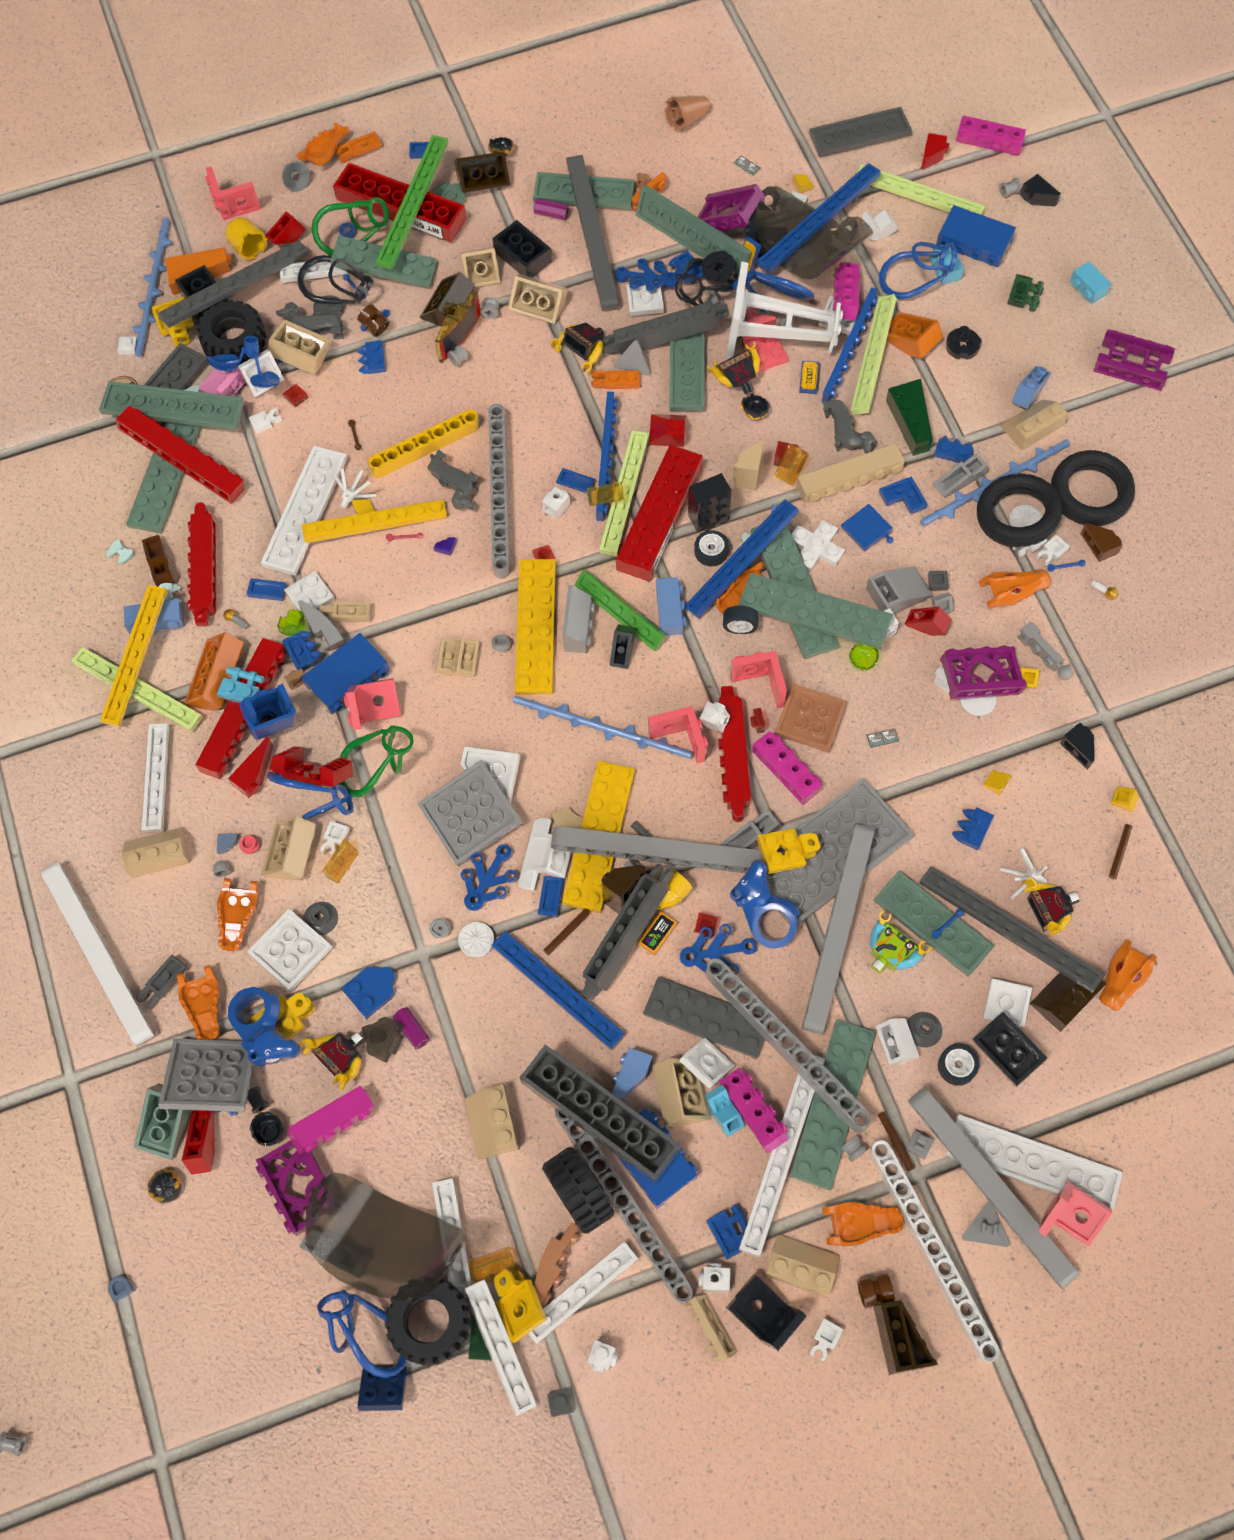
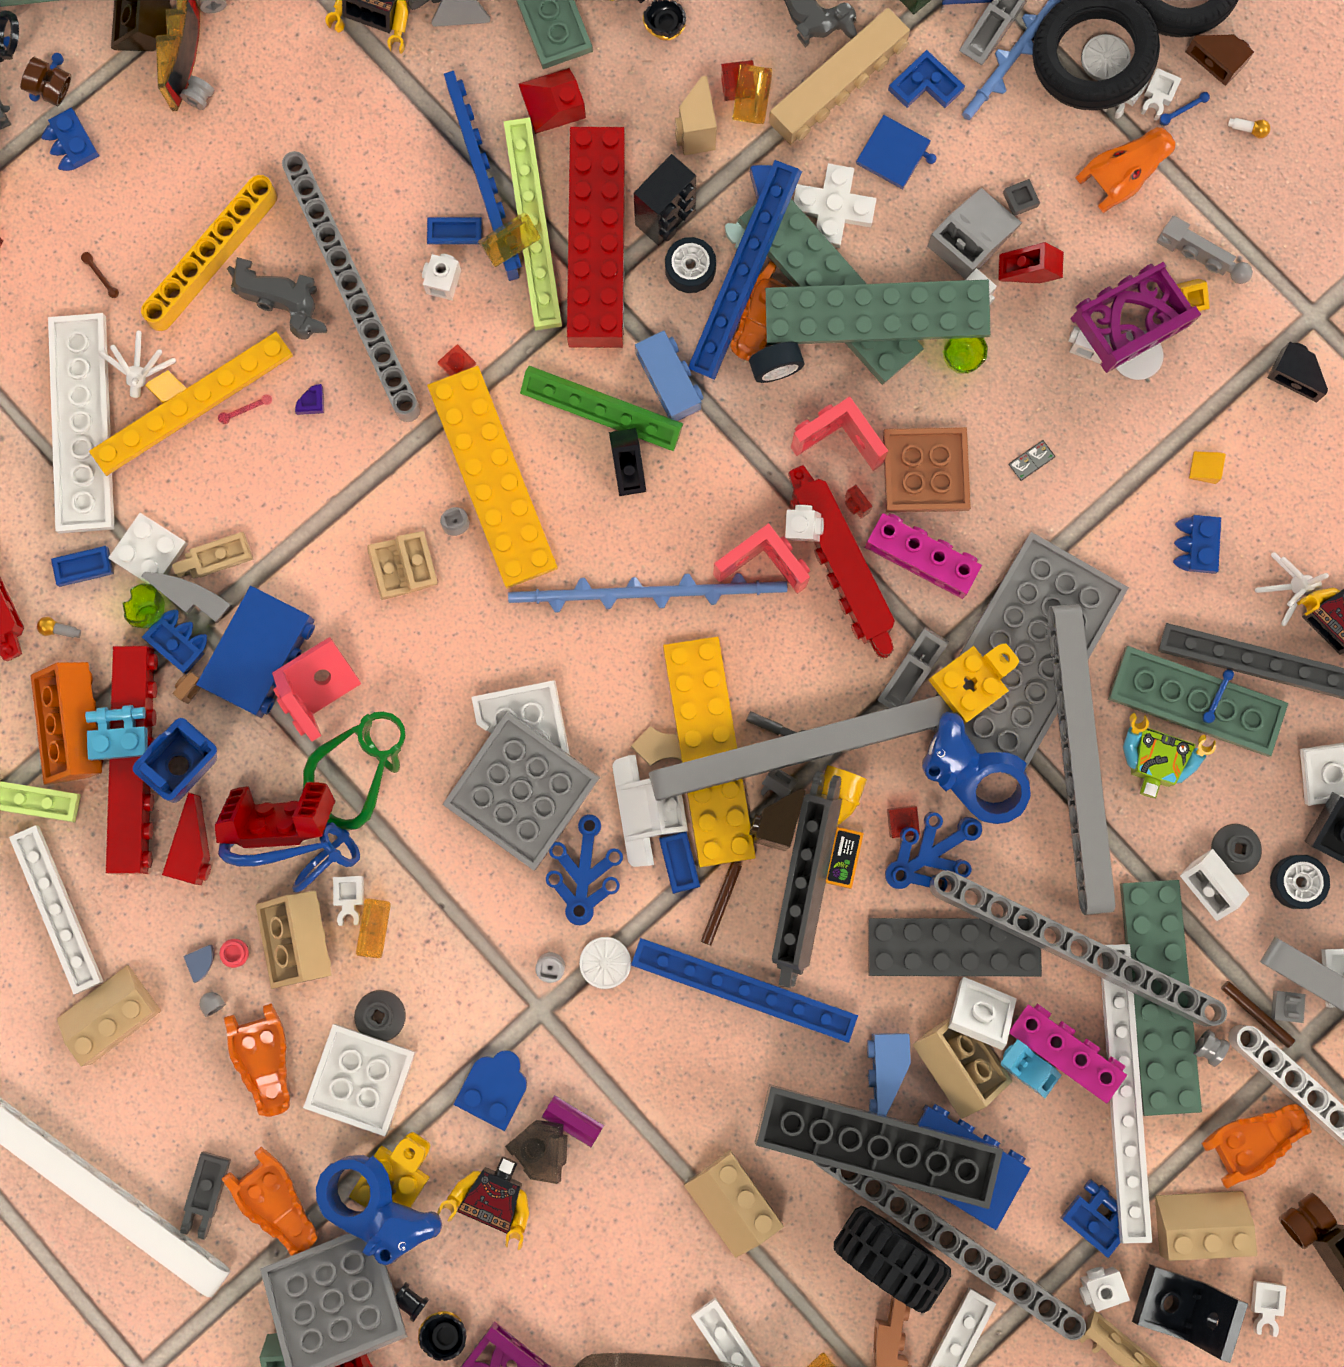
camera: 25 degrees left, 15 degrees up
dark pink brick [287,1085,374,1155] -> none
light grey slope [562,585,595,653] -> none
orange hinge [591,370,640,389] -> none
light grey tile [931,592,953,613] -> none

